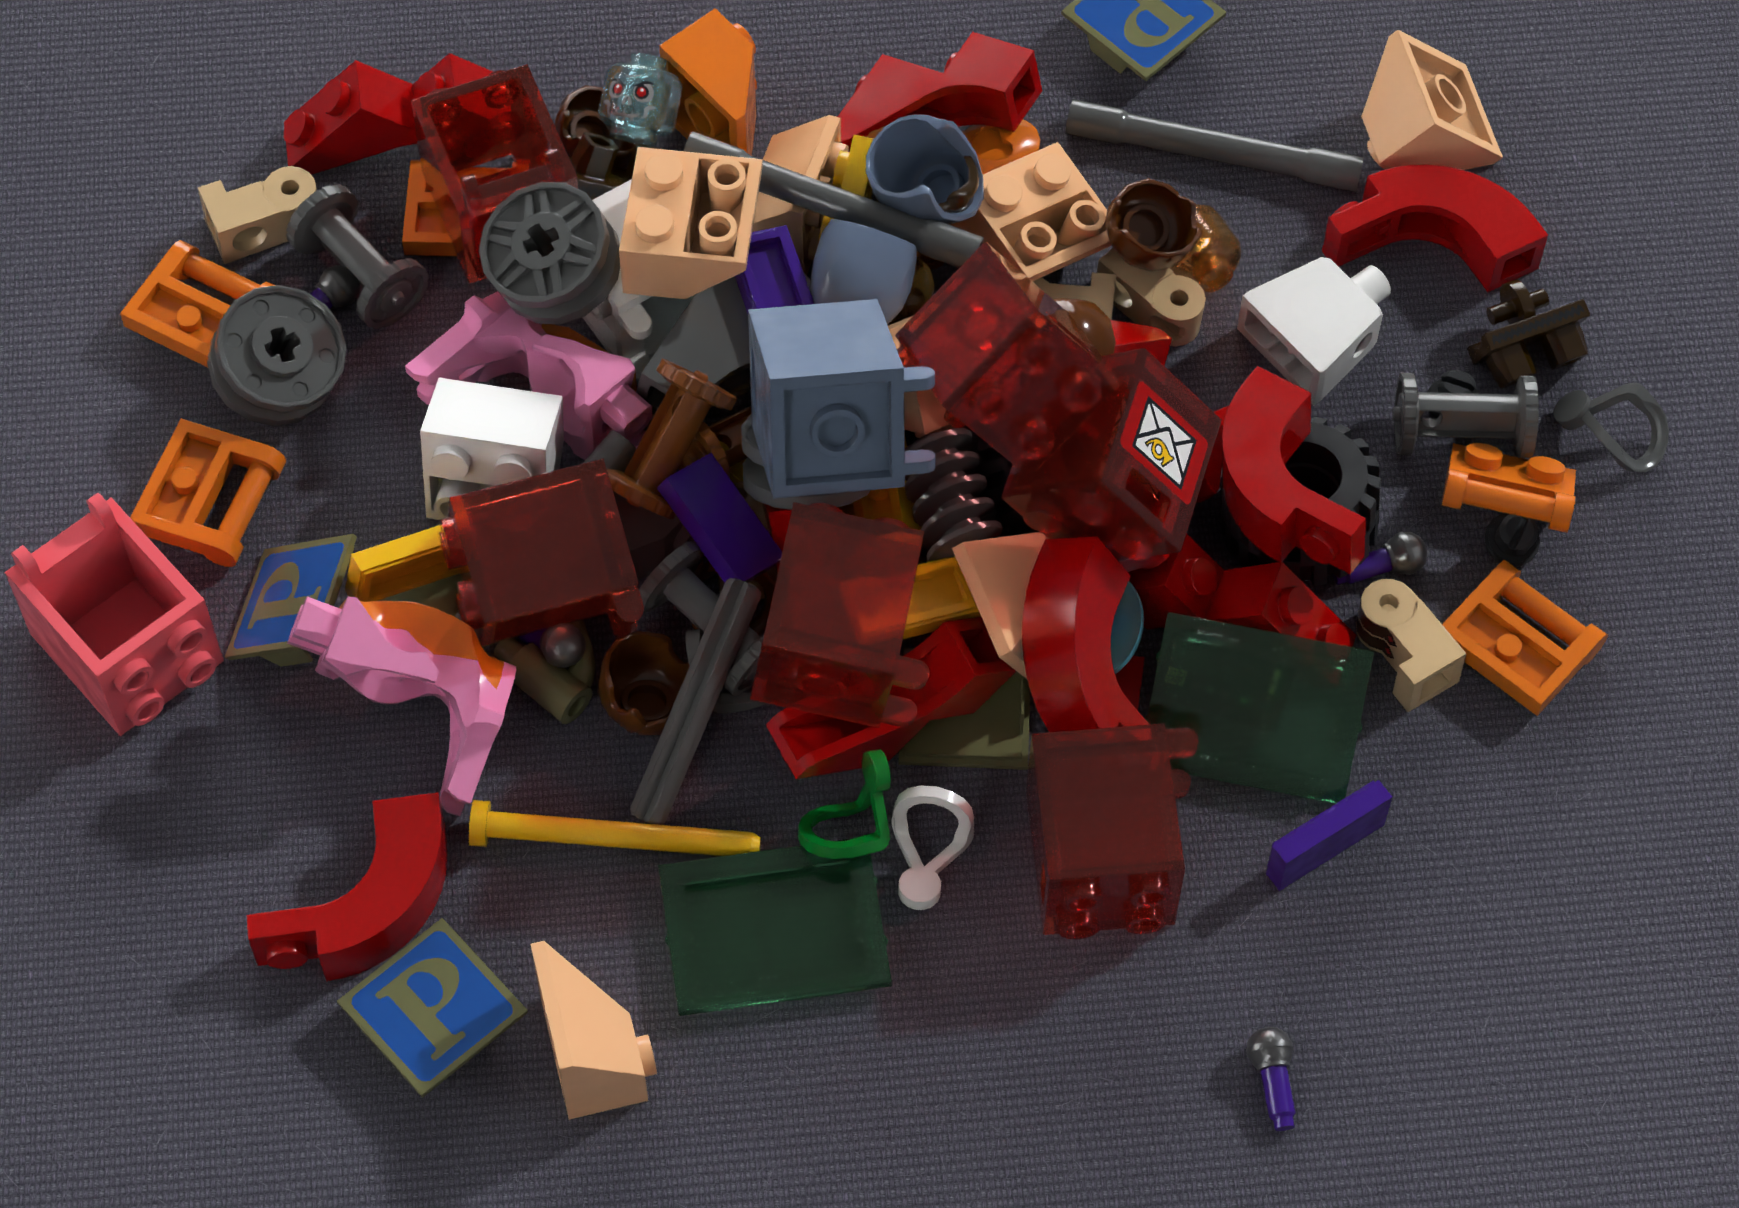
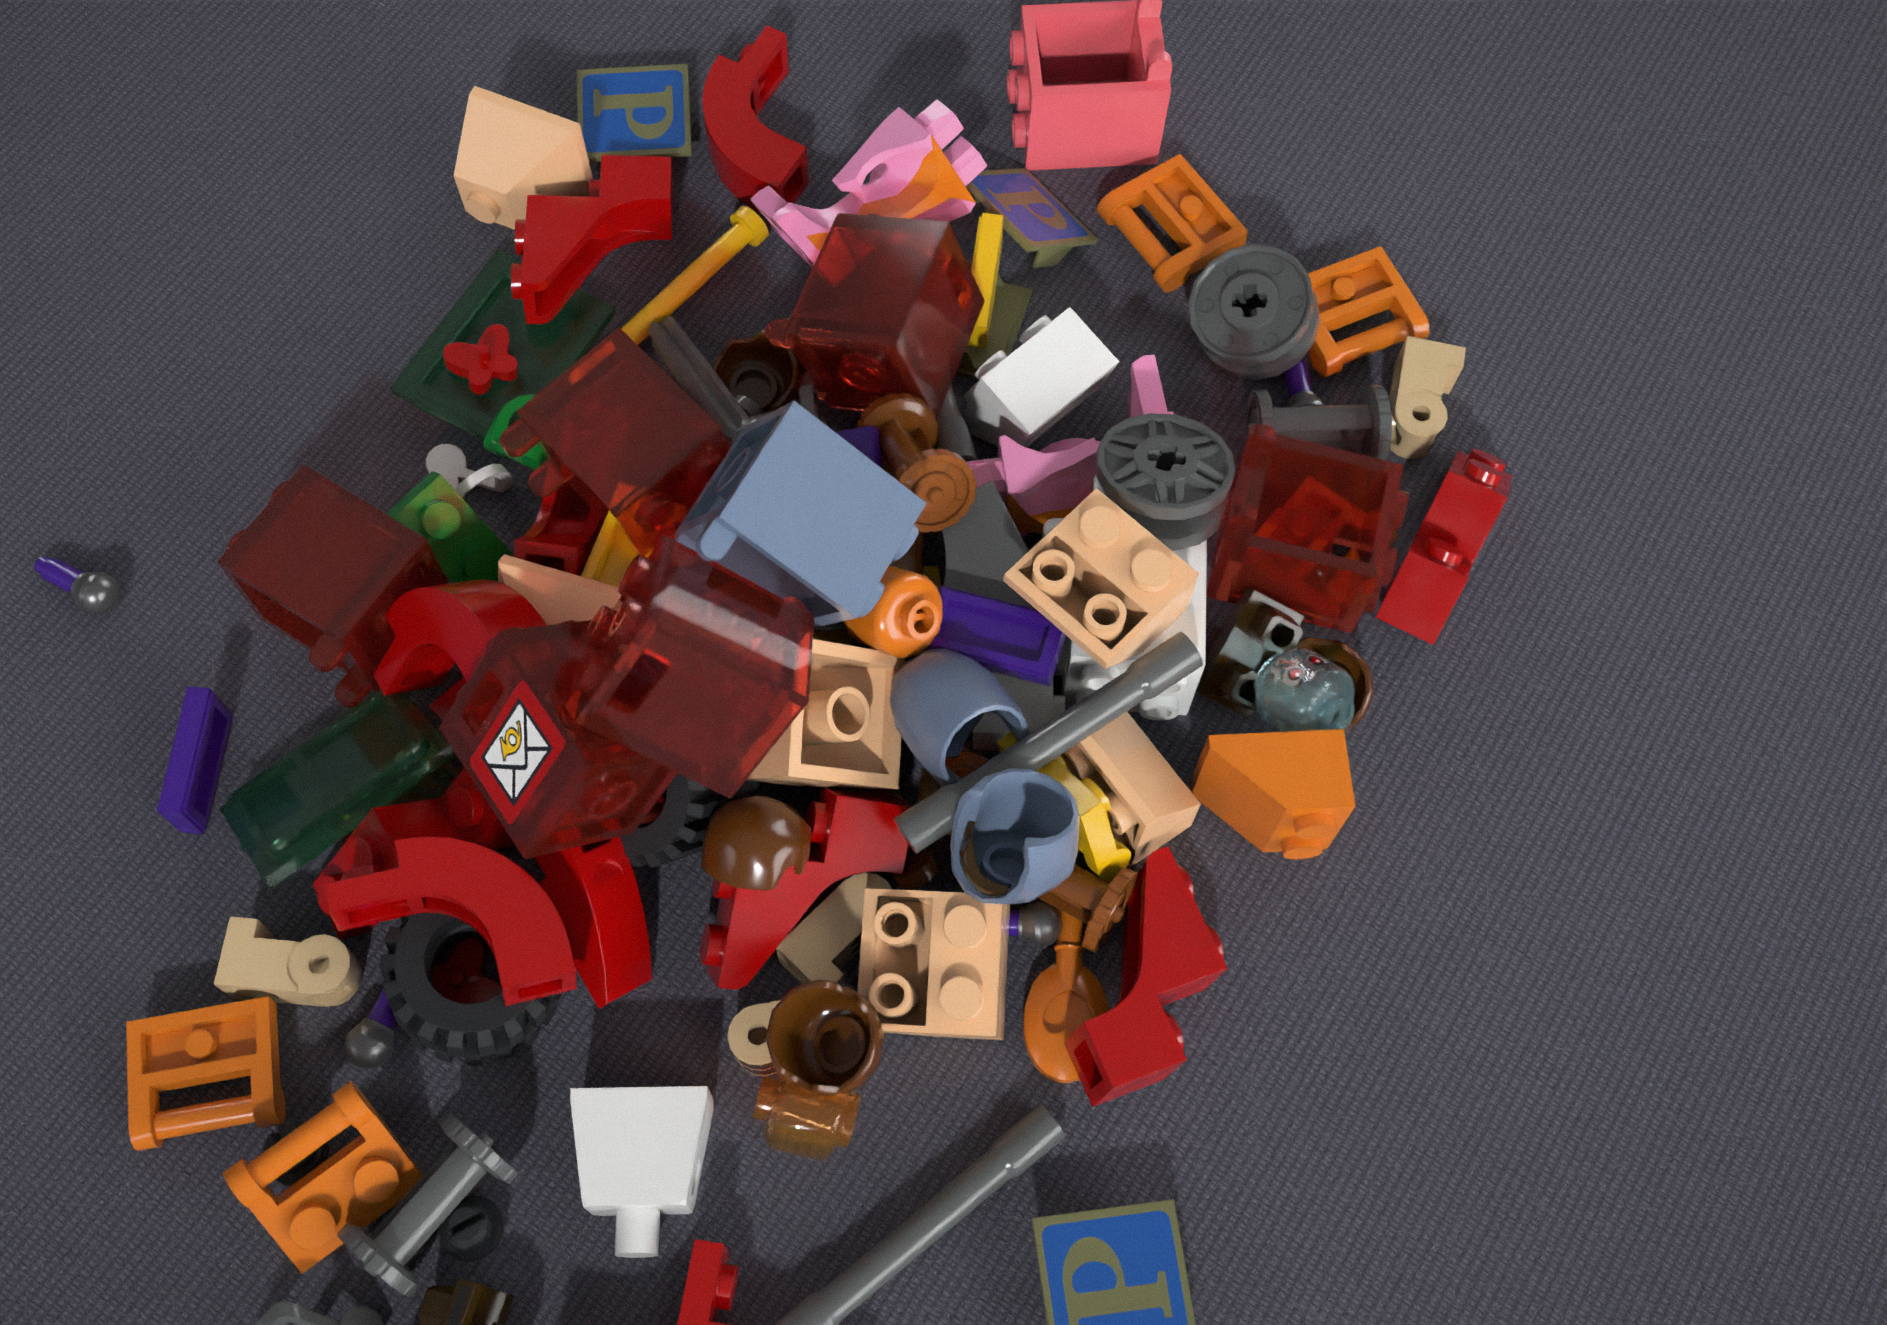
camera: 125 degrees right, 5 degrees up
none -> green piece [386,471,514,583]
none -> red piece [443,324,518,395]
none -> red arch [511,155,673,324]

